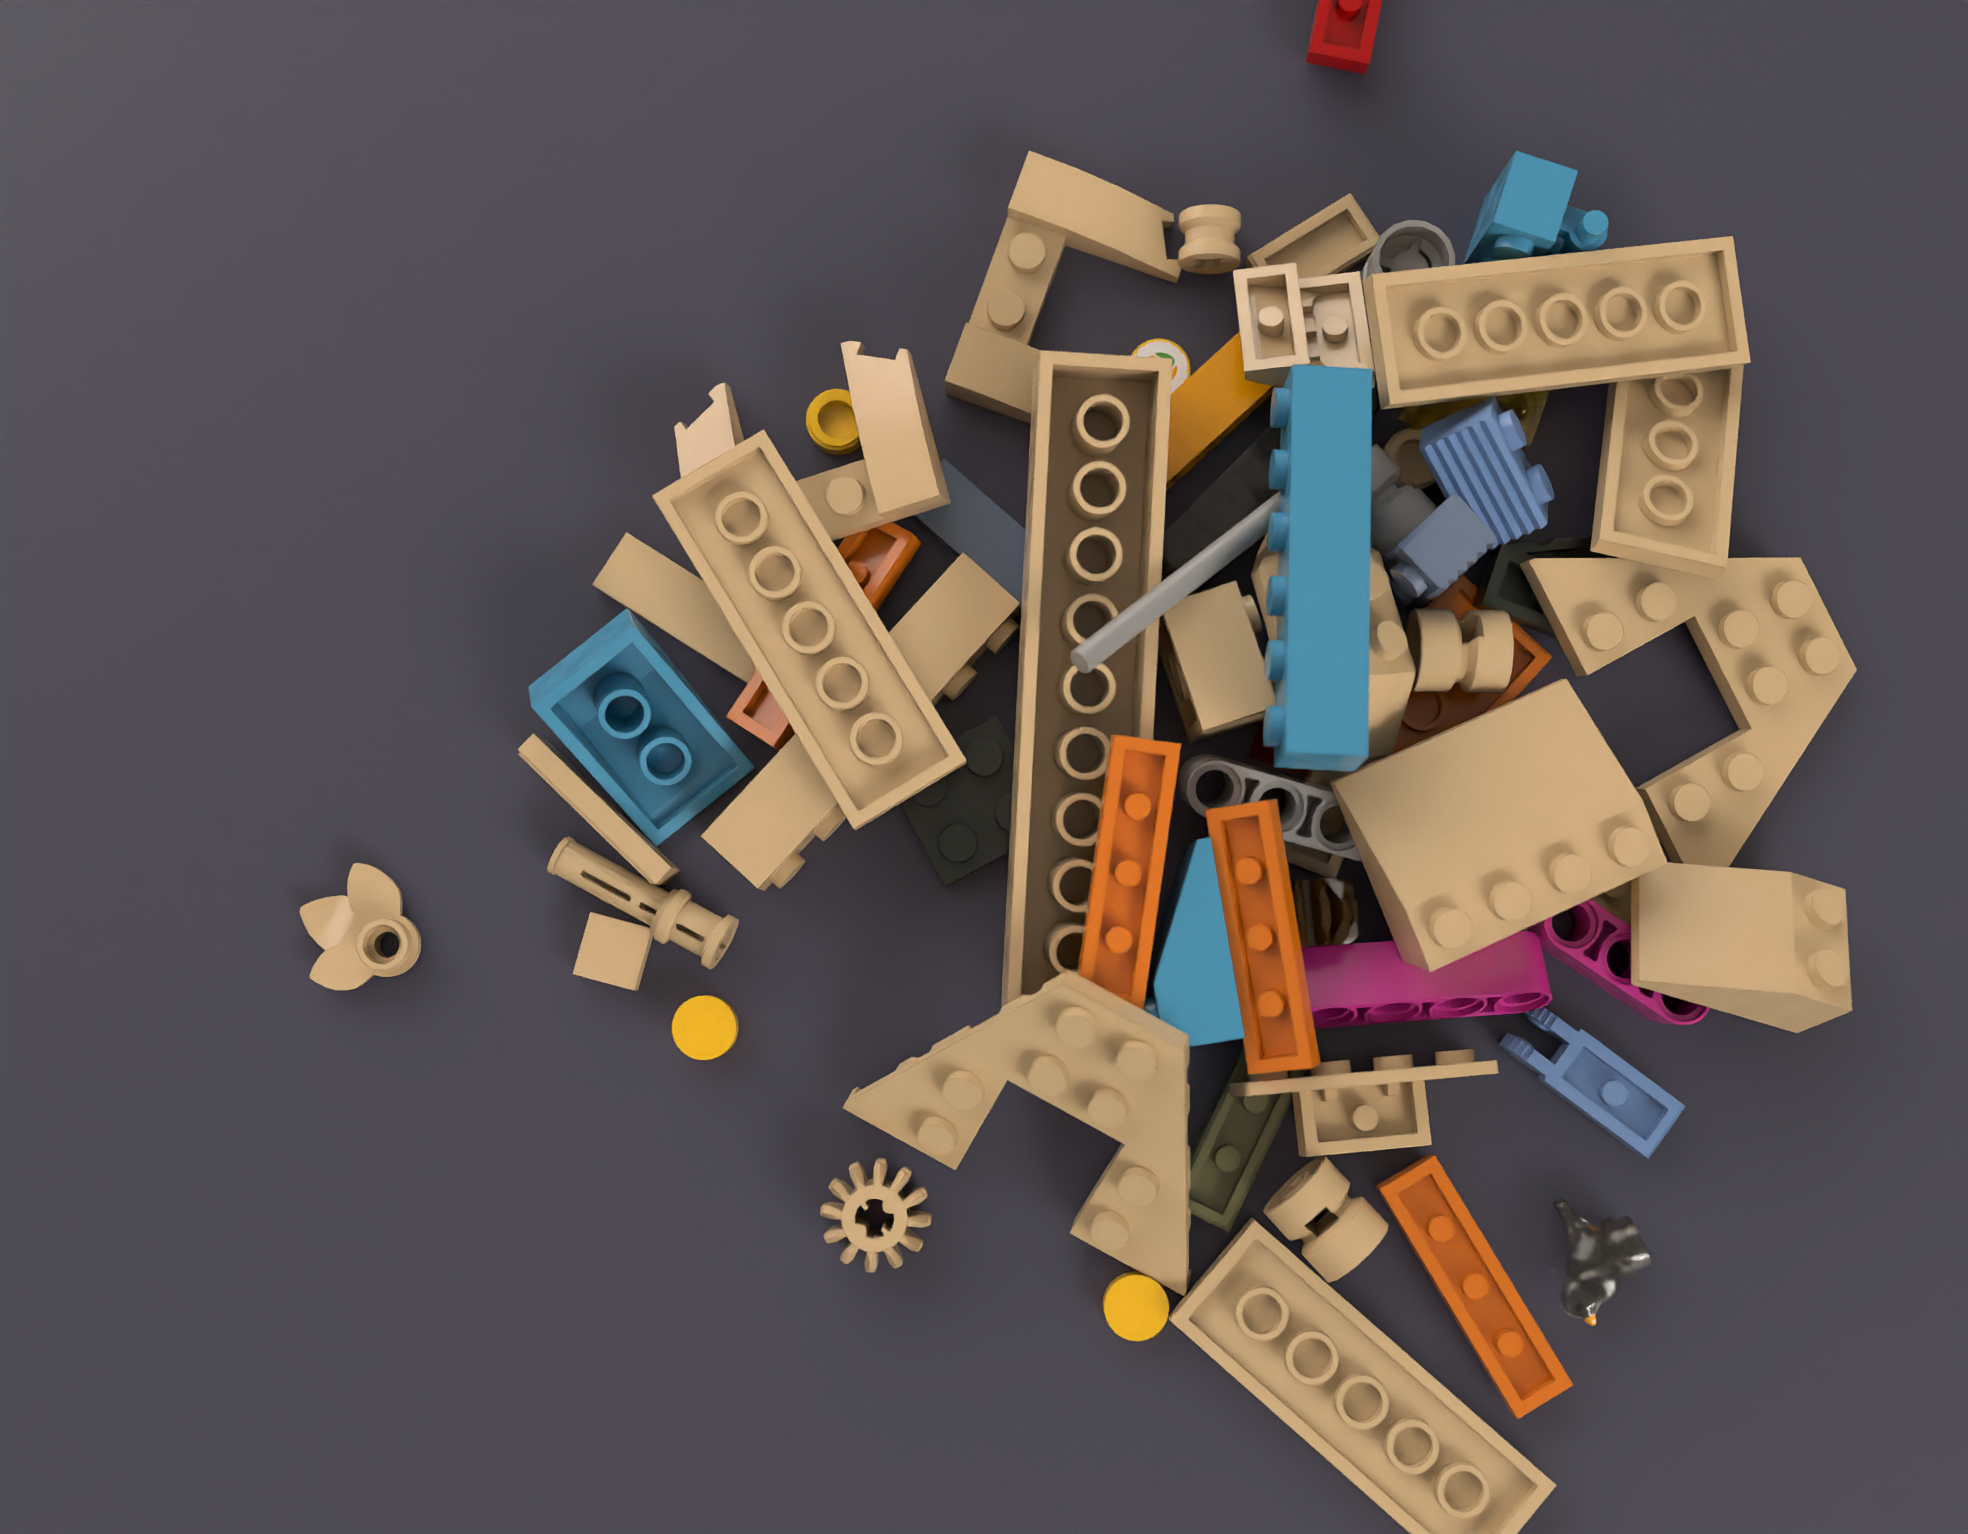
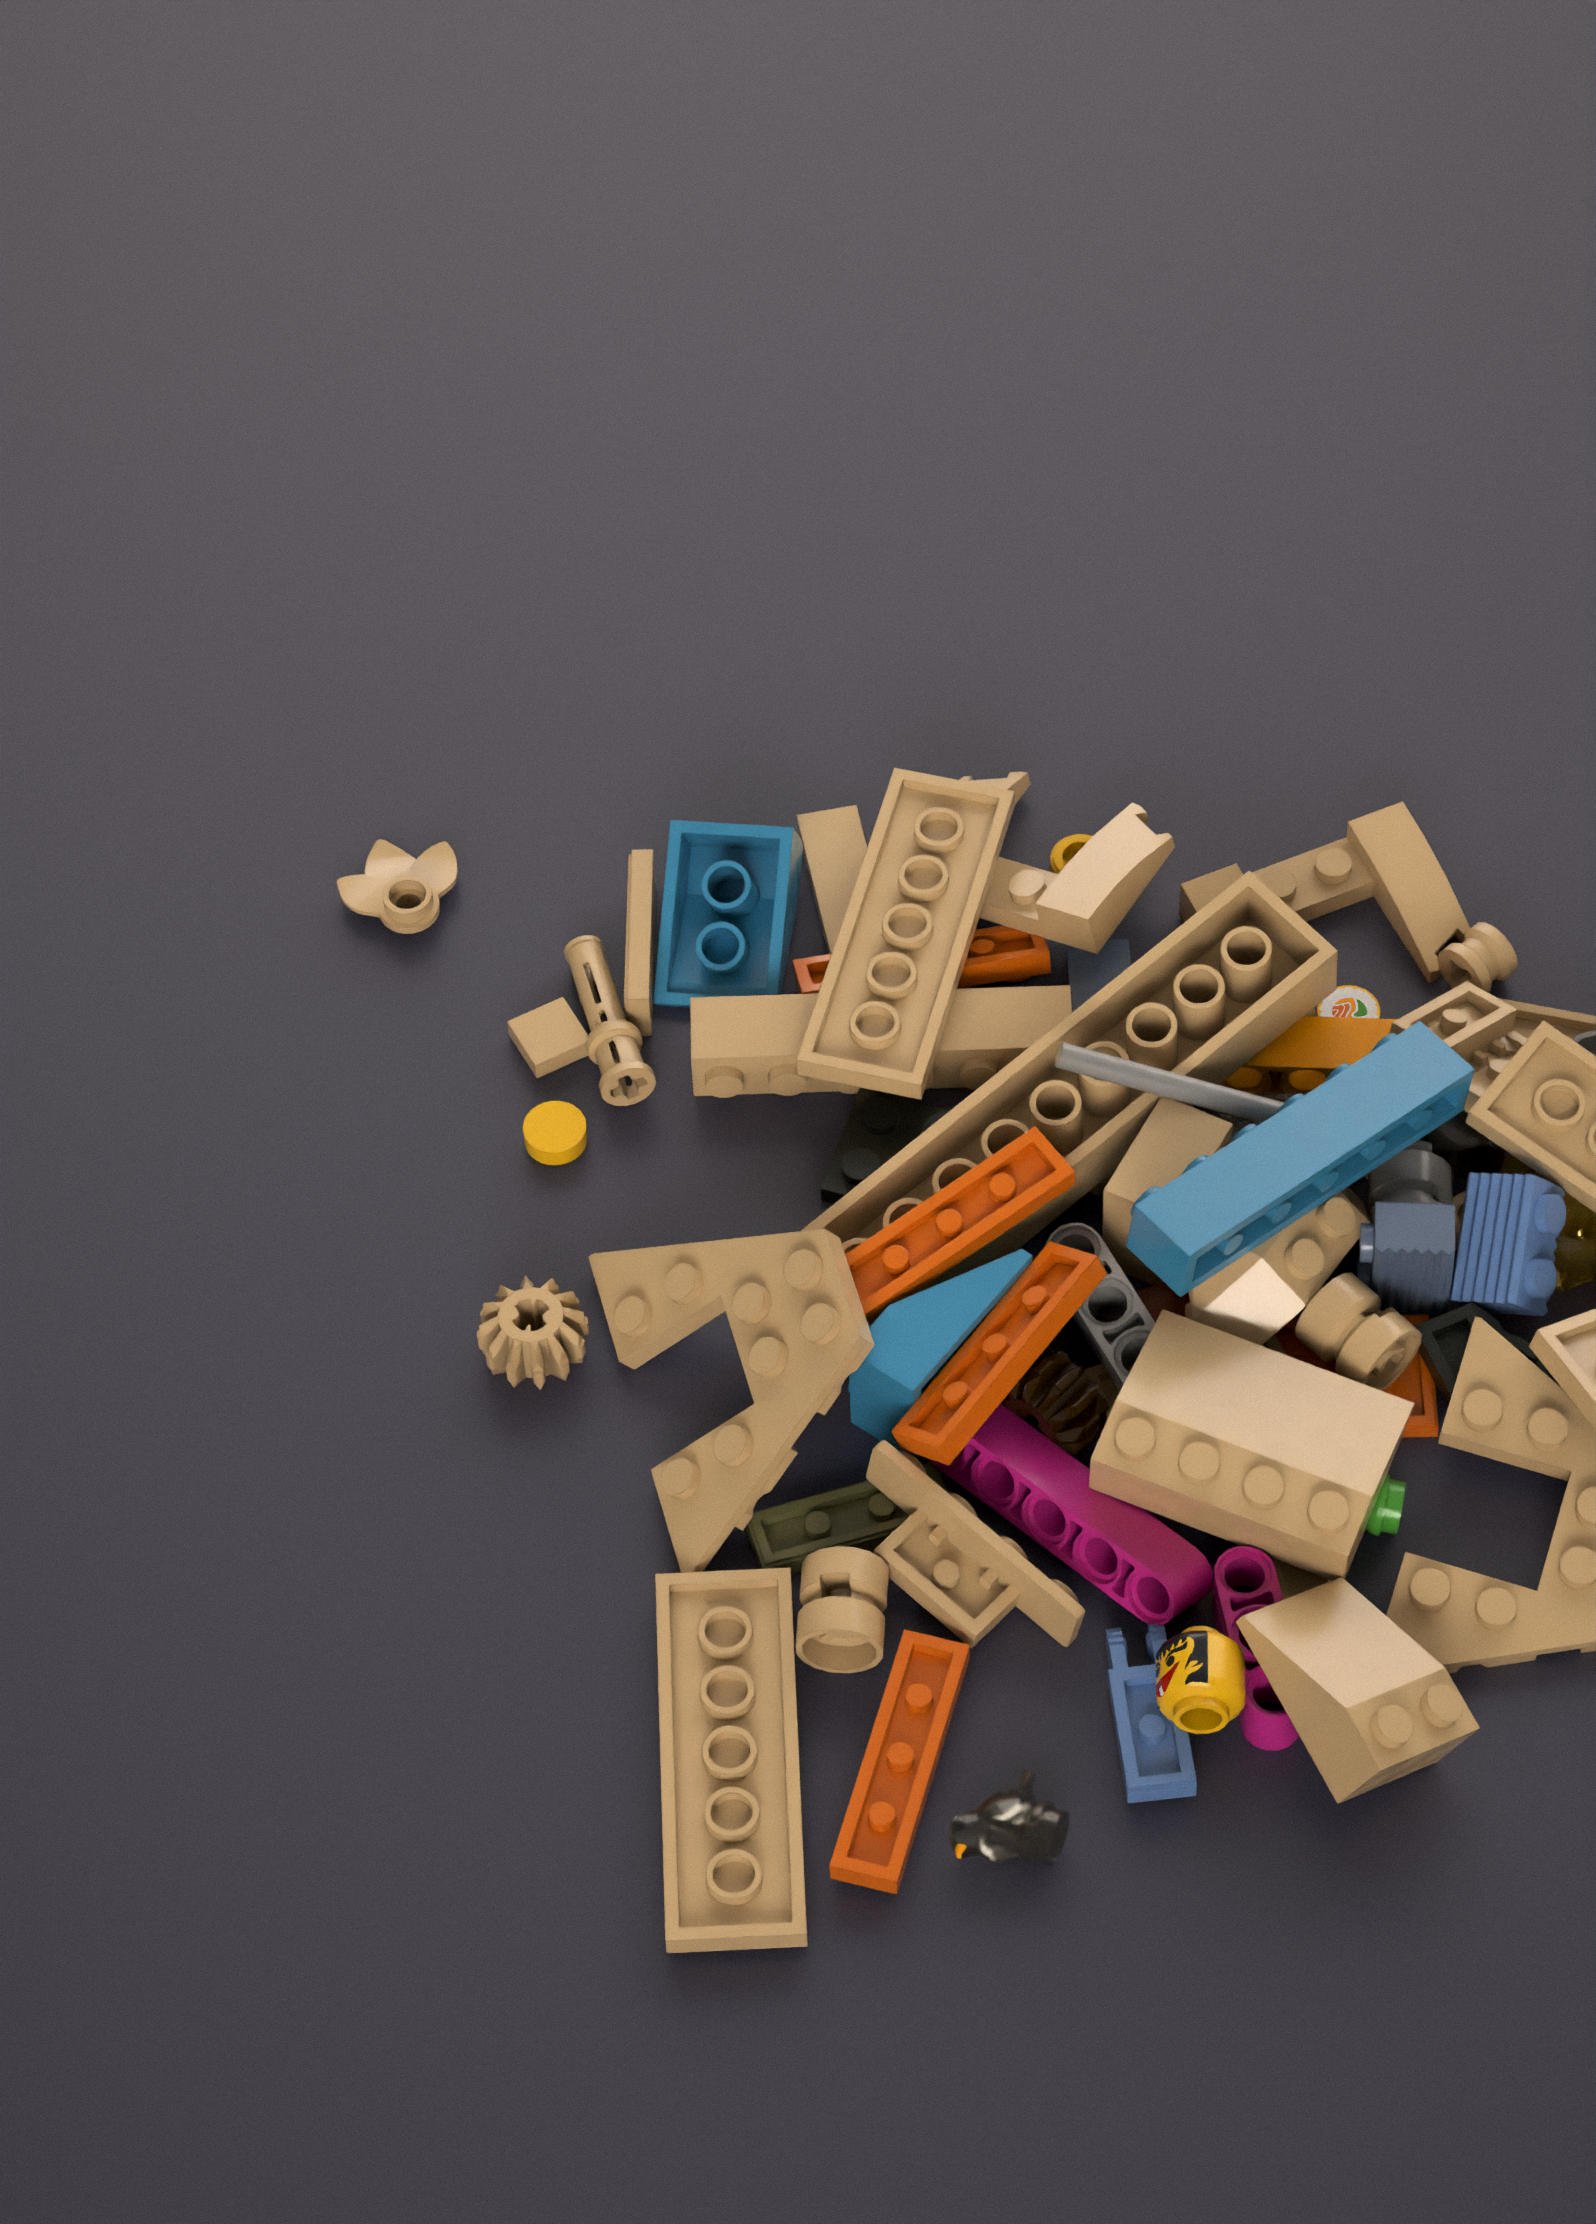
camera: 50 degrees right, 30 degrees down
yellow tile [1103,1271,1169,1341] -> none
none -> yellow head [1156,1626,1246,1734]

